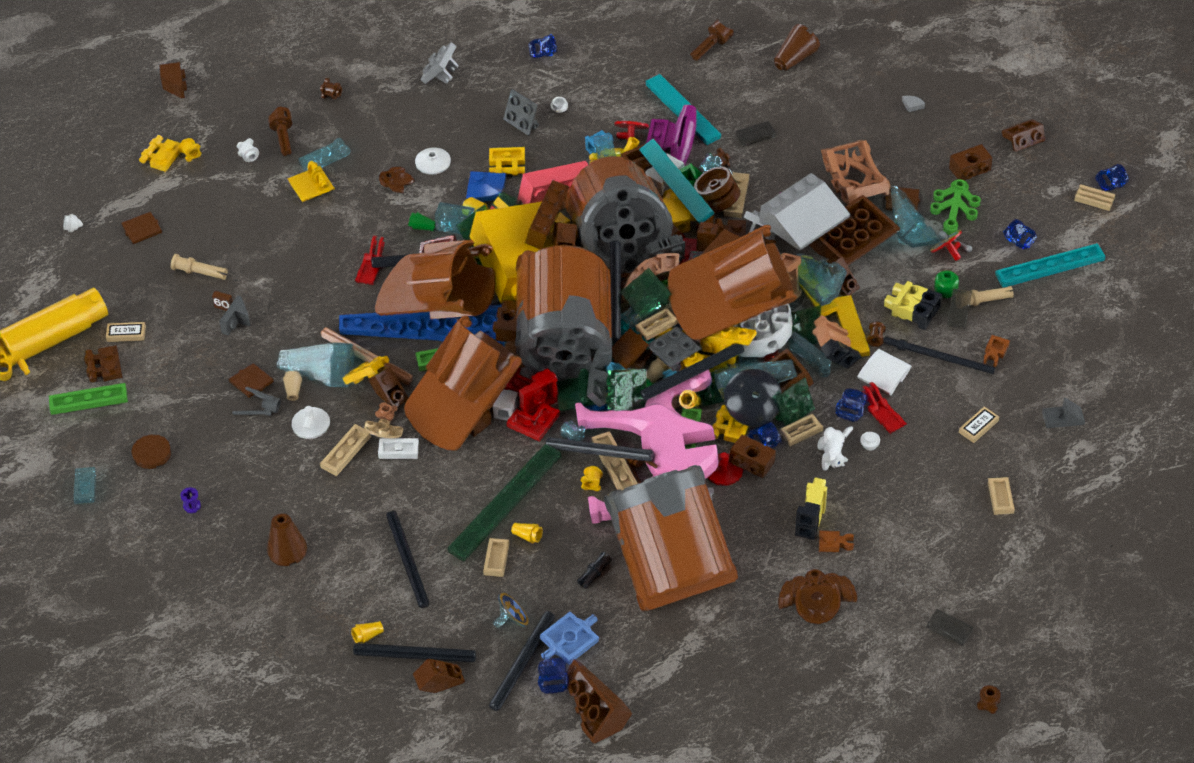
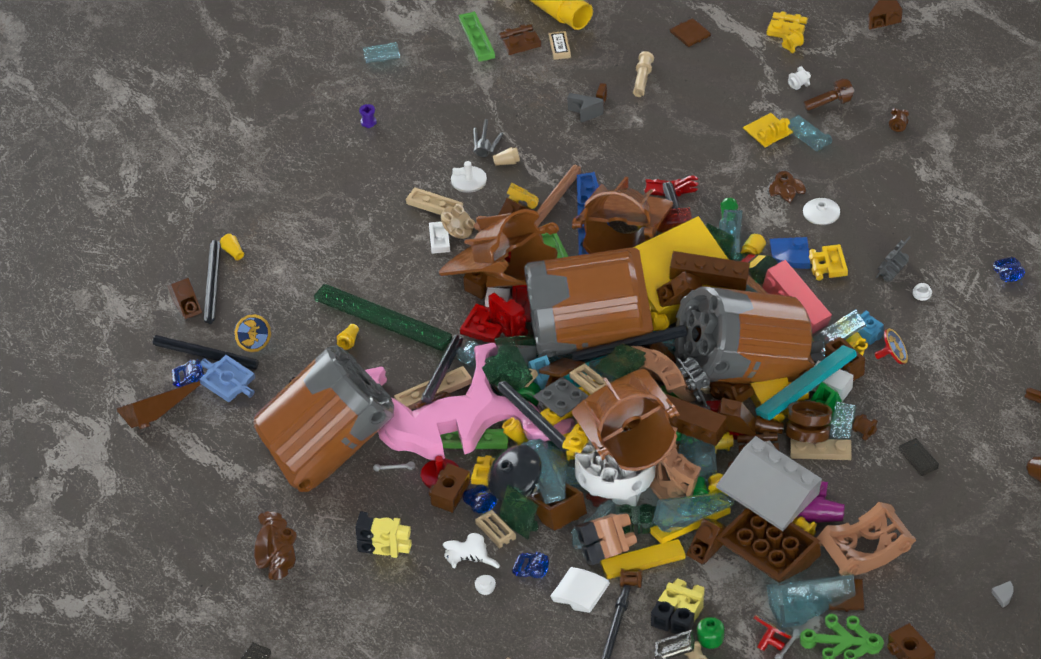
camera: 85 degrees right, 5 degrees down
reddish brown tile [131,434,171,469] -> none
reddish brown piece [228,363,274,398] -> none
reddish brown cone [267,514,307,566] -> none
clear light blue wedge [277,343,355,388] -> none
black axle [386,510,429,609] -> none
light grey plate [420,42,459,84] -> none
tan tile [483,538,510,577] -> none
yellow brick [580,466,603,491] -> none
teal tile [646,74,721,145] -> none
magenta plate [646,104,697,166] -> none
dark orange plate [819,530,854,552] -> none
red arm [862,382,907,434] -> none

